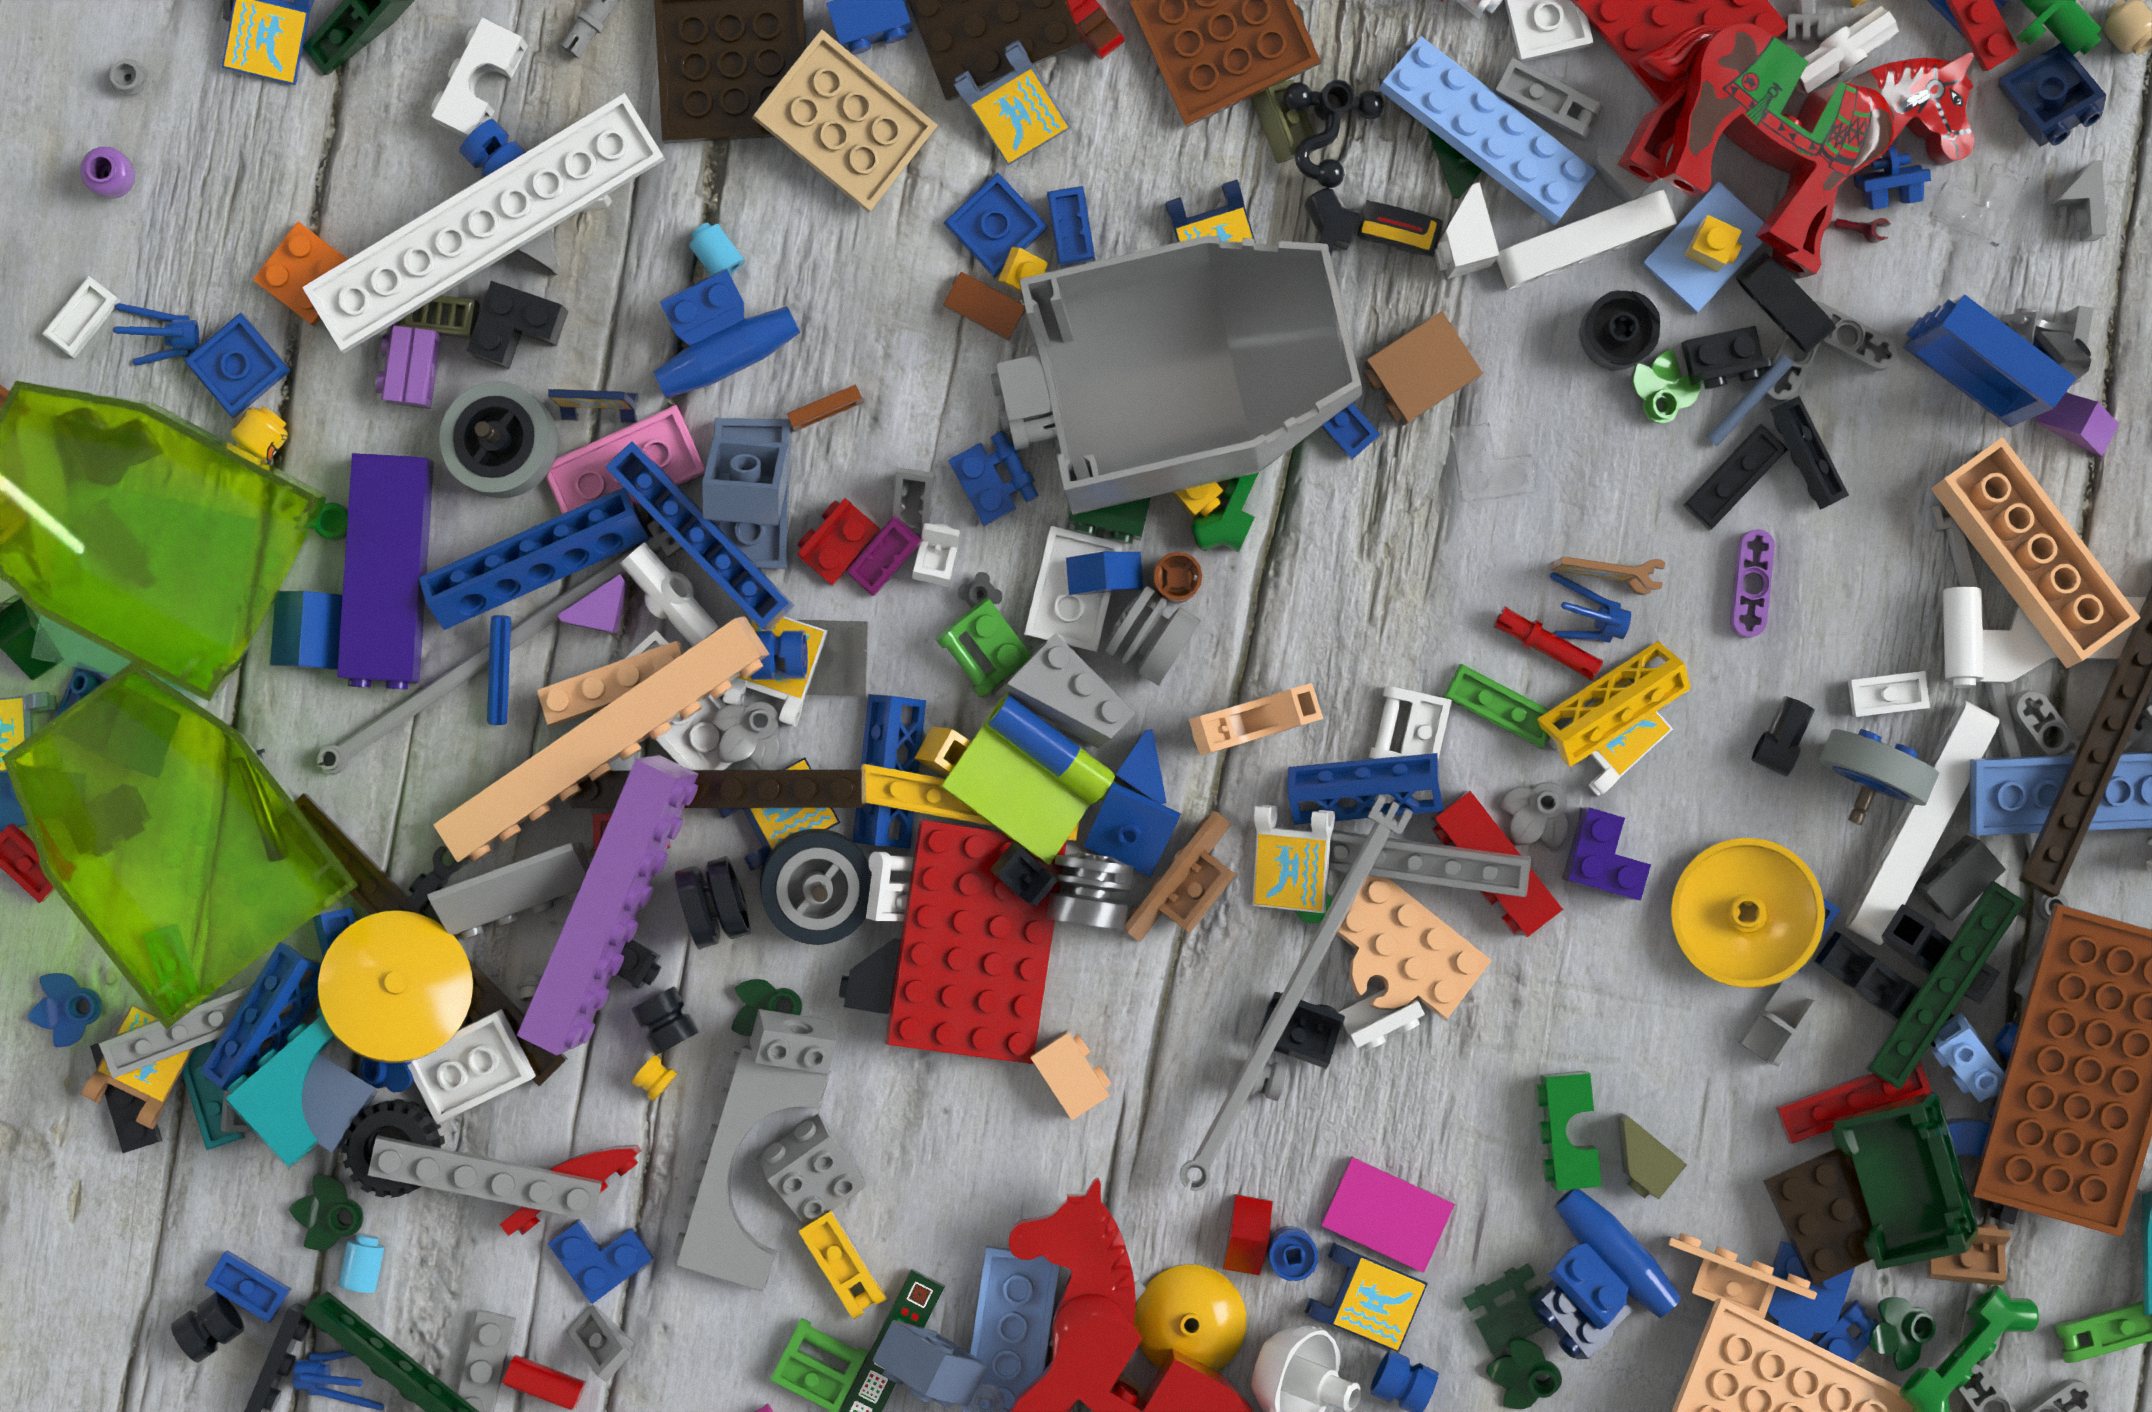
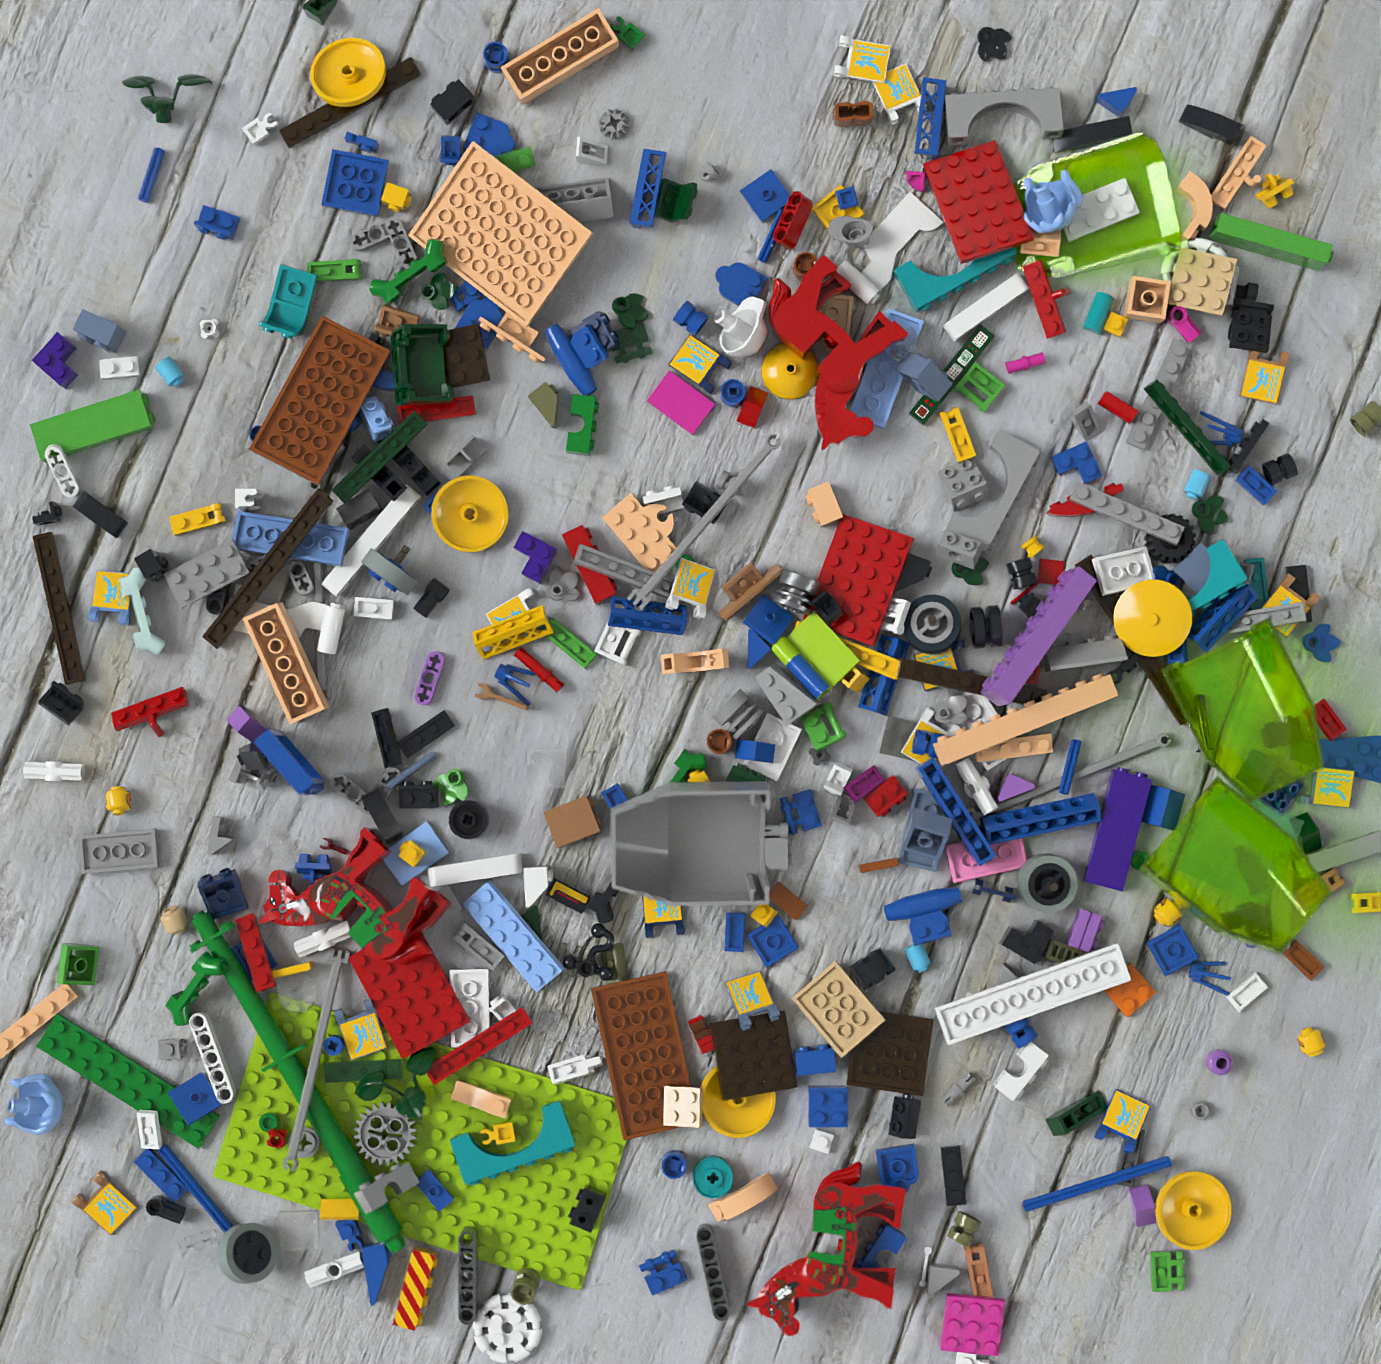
camera: 160 degrees left, 0 degrees up
none -> black brick [850,947,896,991]
none -> red piece [1010,559,1064,605]

